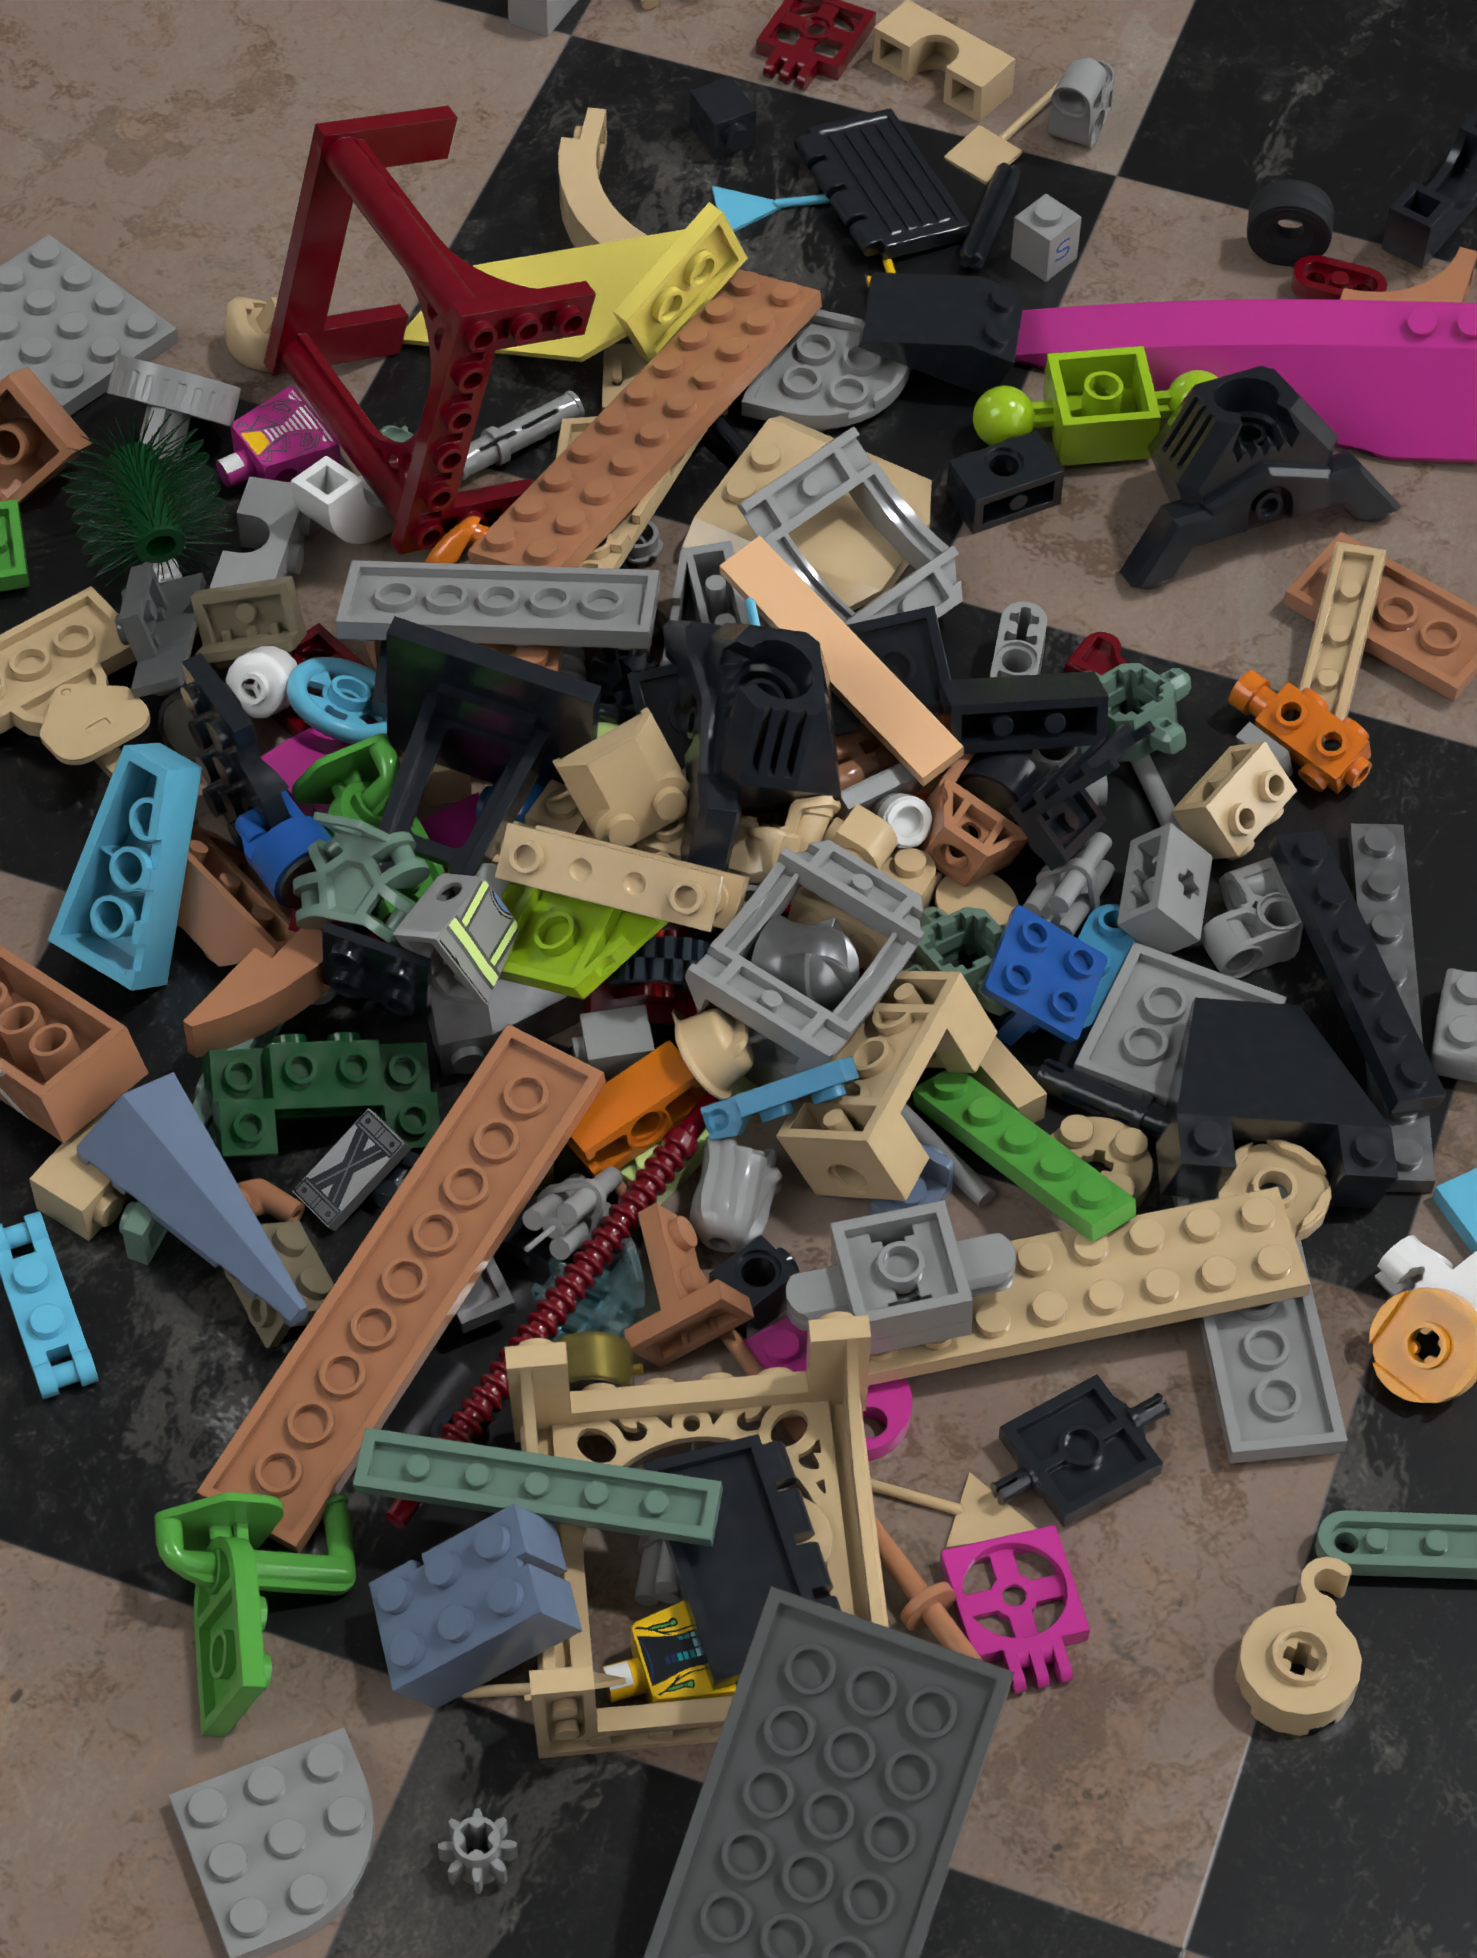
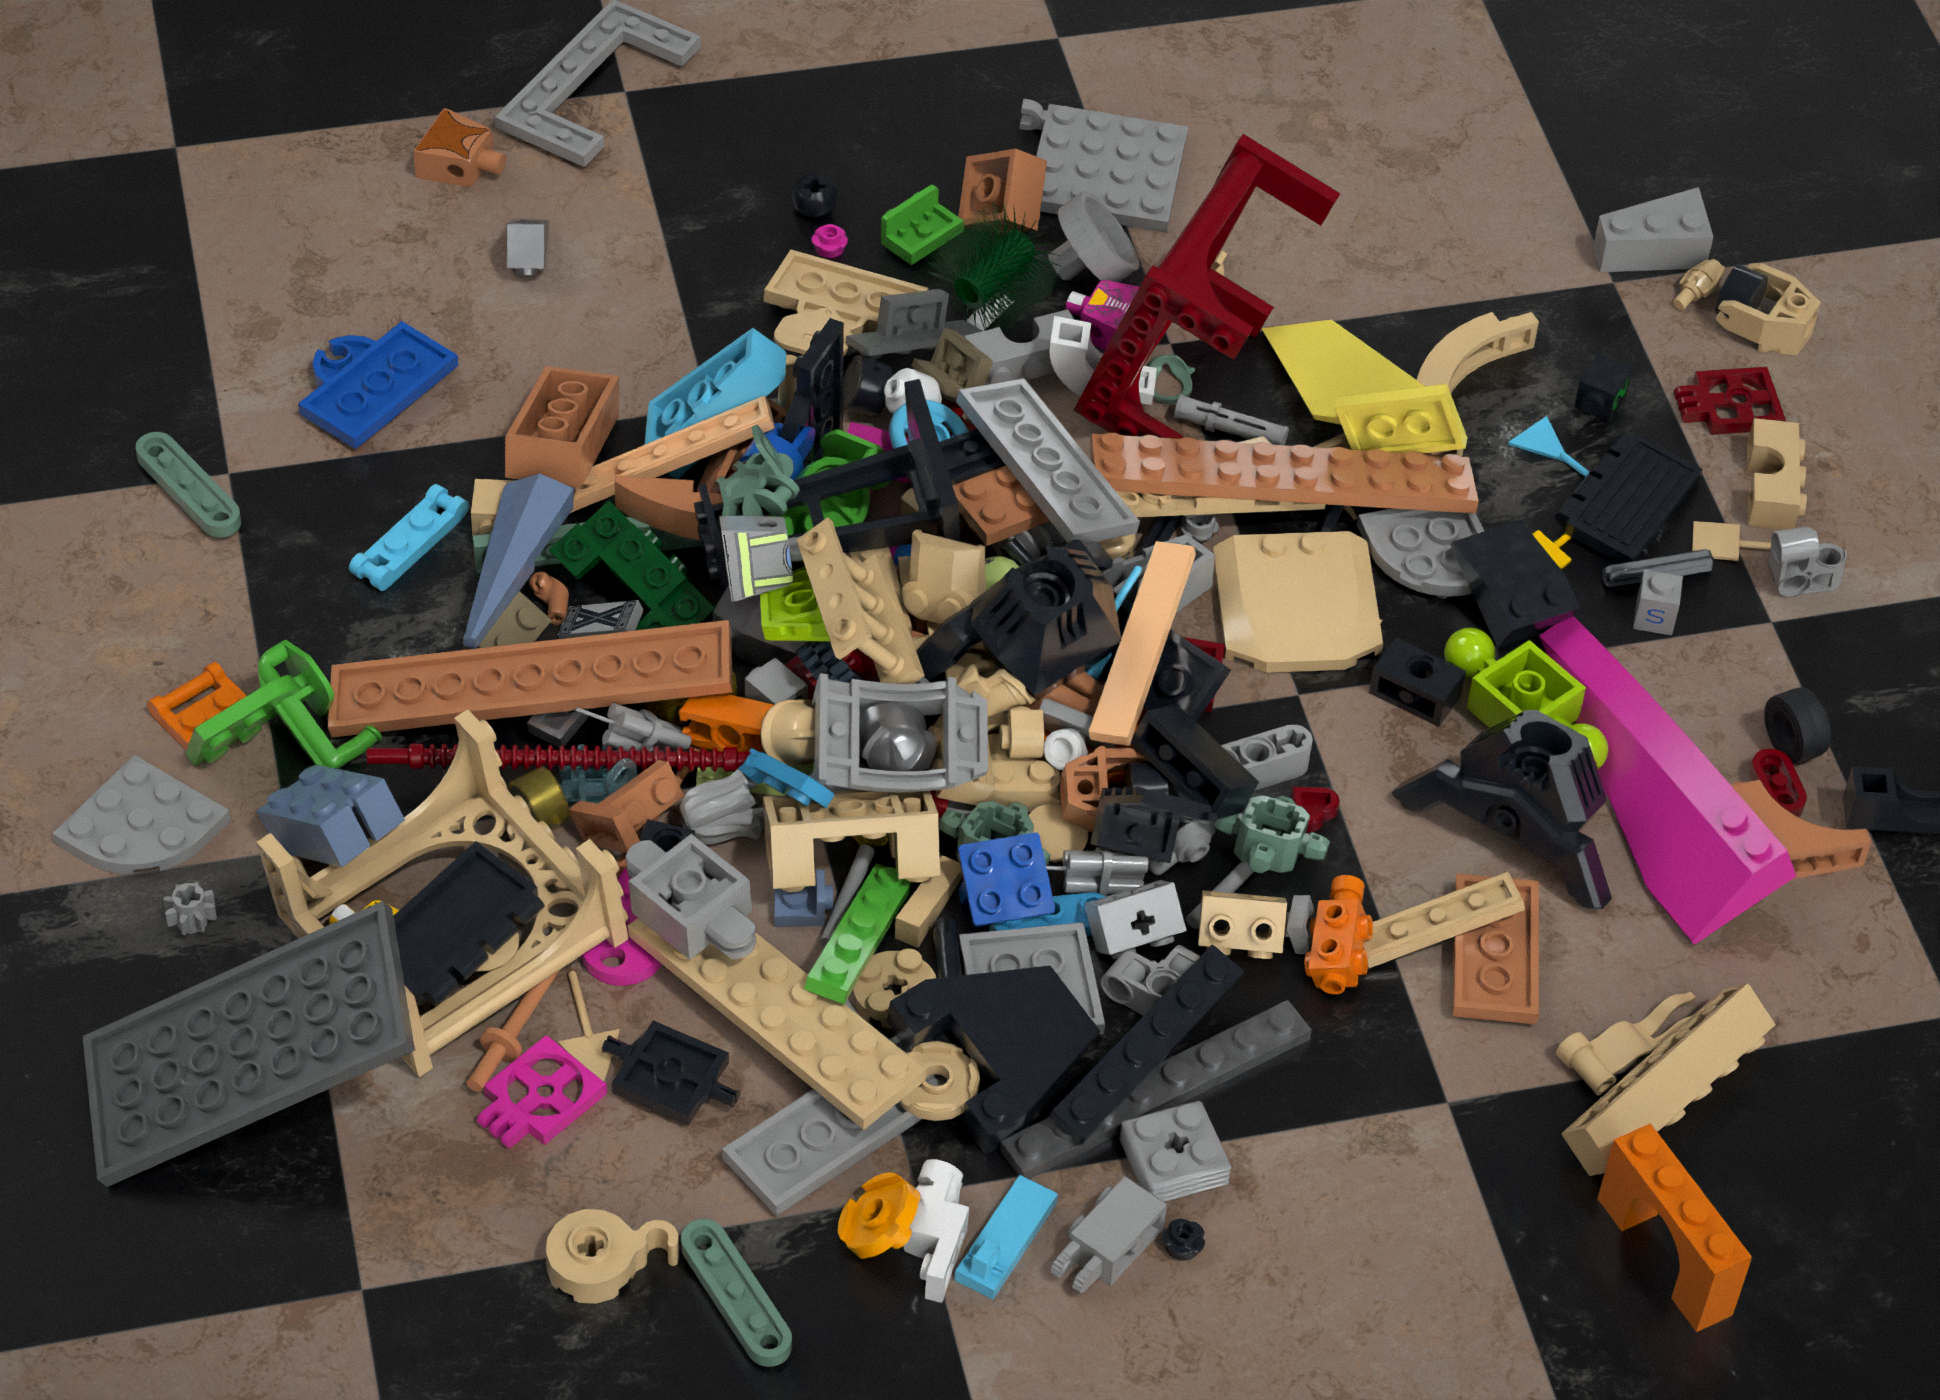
camera: 55 degrees right, 5 degrees down
sand green plate [353,1427,723,1547] -> none
orange arm [423,516,489,564] -> none
light grey wedge [737,427,963,625] -> none
none -> orange plate [147,661,247,750]
none -> light nougat tile [570,396,775,513]

